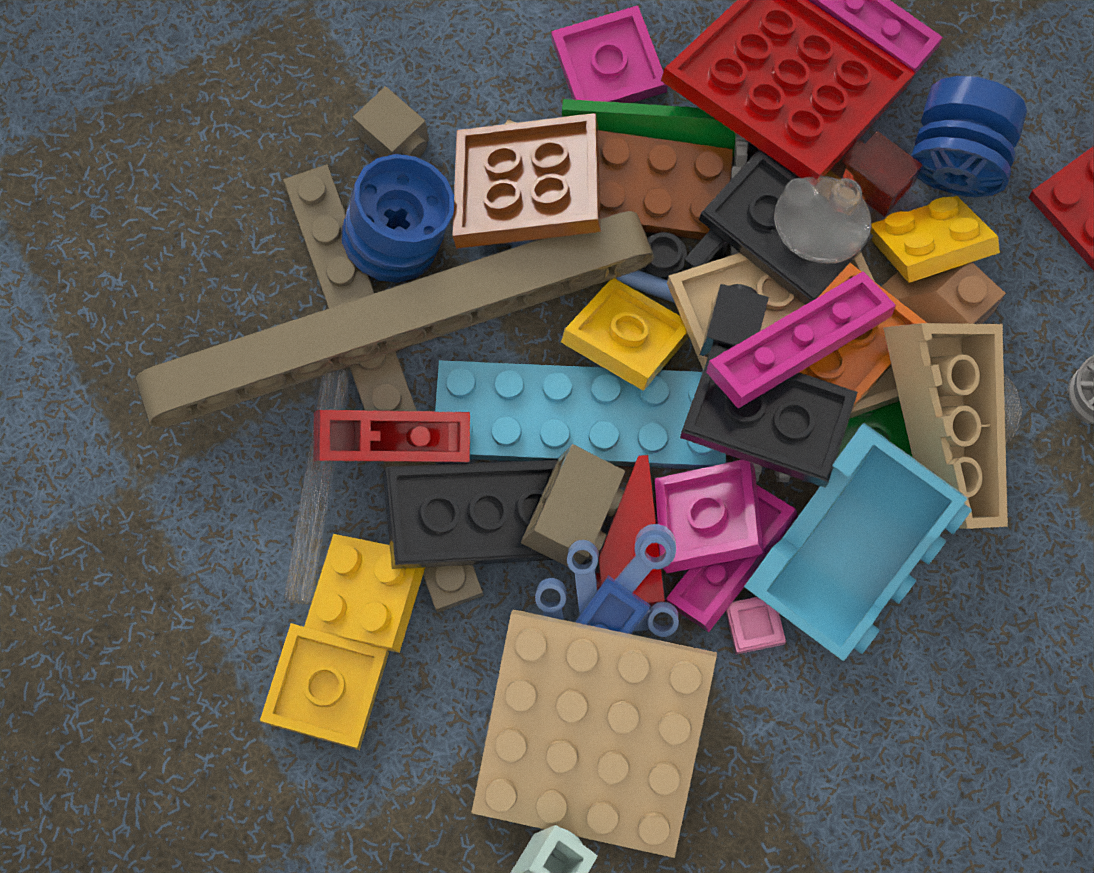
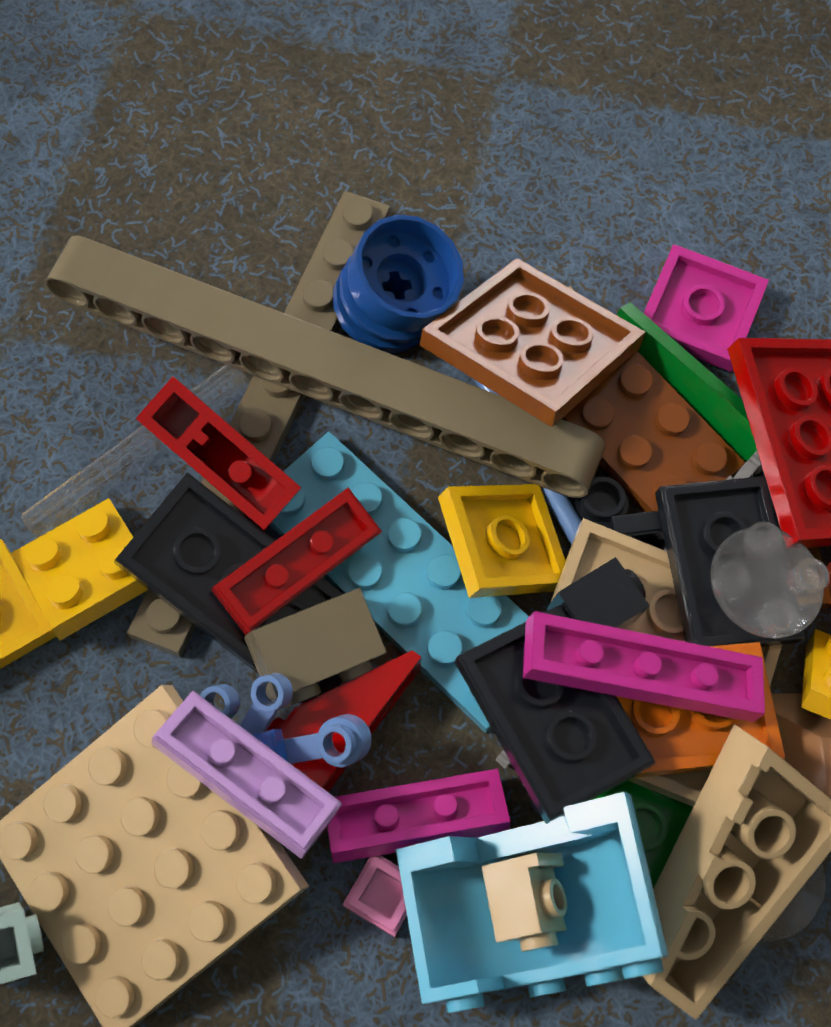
camera: 35 degrees right, 5 degrees down
dark tan brick [353,86,429,158] -> none
dark pink plate [655,459,764,573] -> none
none -> lavender tile [152,691,342,859]
none -> red tile [211,487,382,635]
none -> tan brick [481,853,567,952]

